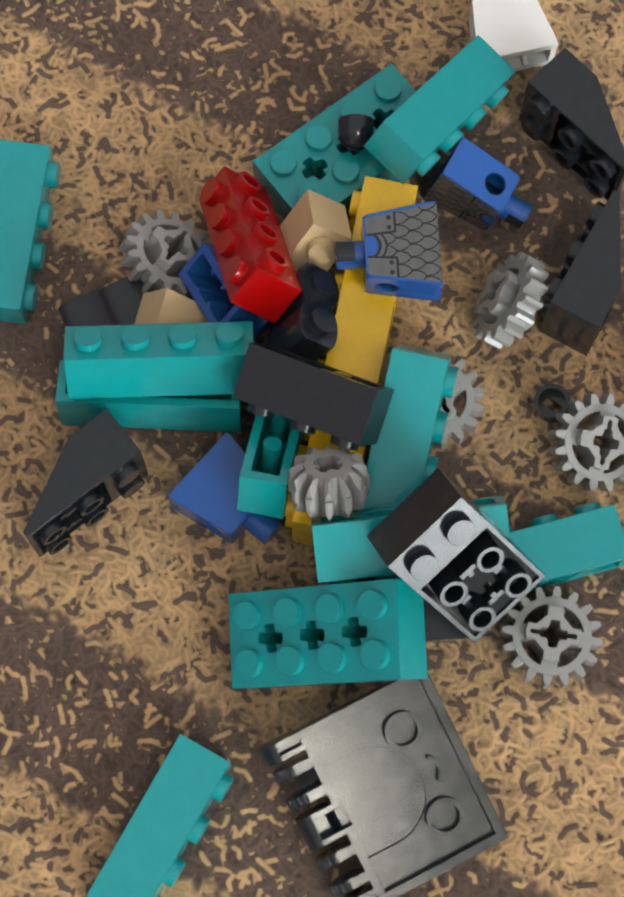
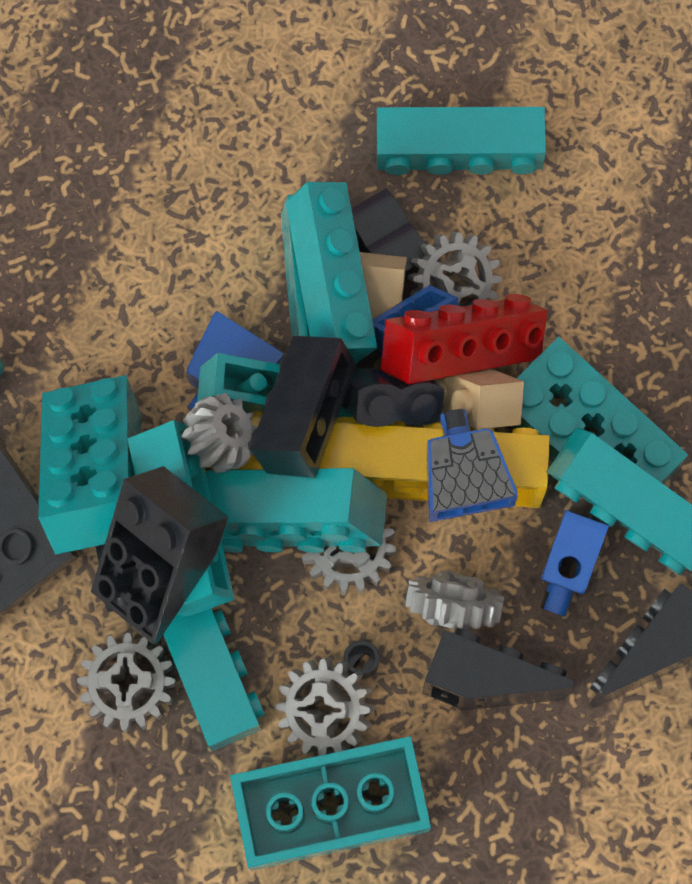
camera: 85 degrees right, 0 degrees up
black slope [23,409,148,557] -> none
black hinge [338,114,374,151] -> none

